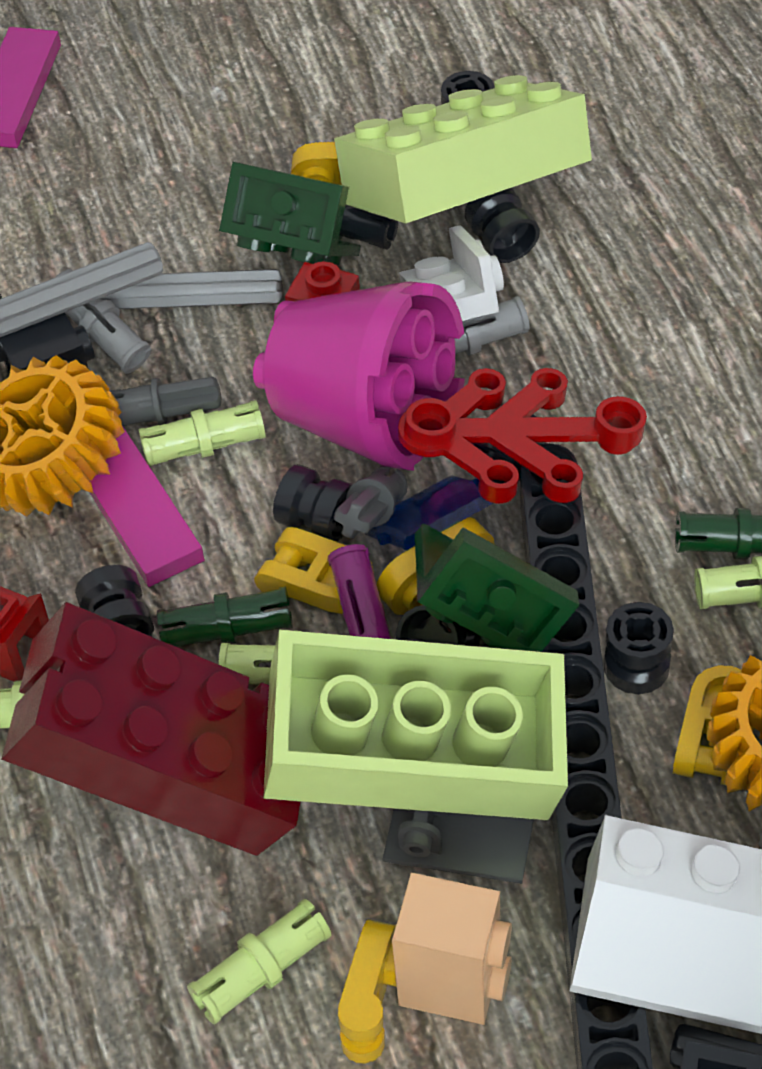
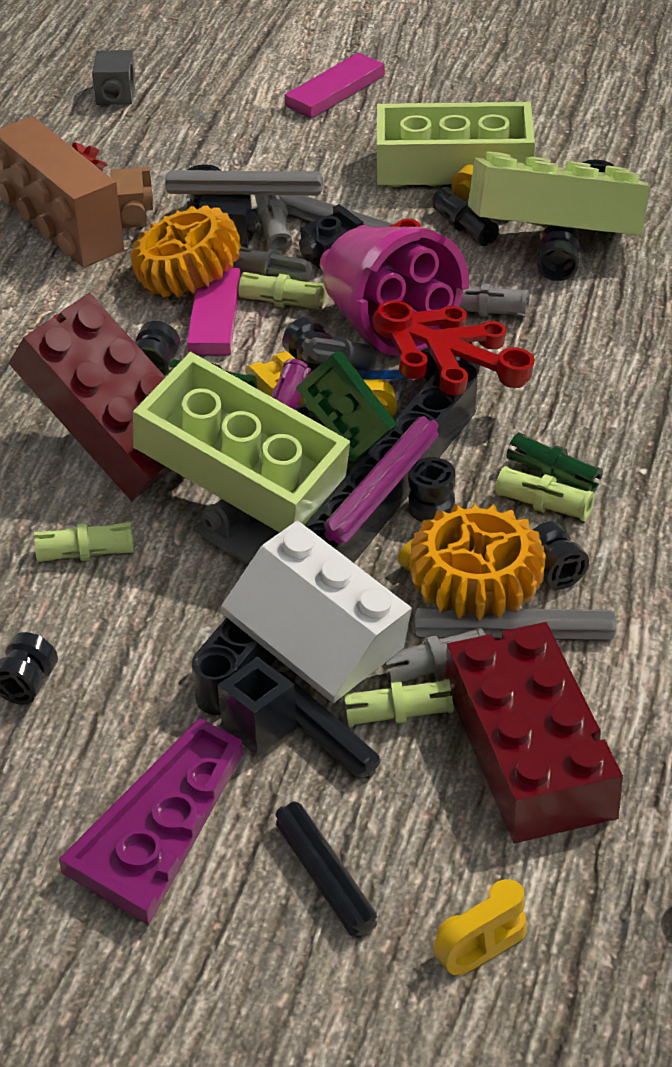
camera: 30 degrees right, 10 degrees down
dark green bracket [219,162,361,265] -> none
yellow plate [338,919,397,1064] -> none
light nougat brick [392,872,512,1025] -> none
white bracket [399,225,504,321] -> none
none -> black brick [299,204,364,270]
none -> magenta axle [324,416,438,545]
none -> yellowish green brick [377,102,535,187]

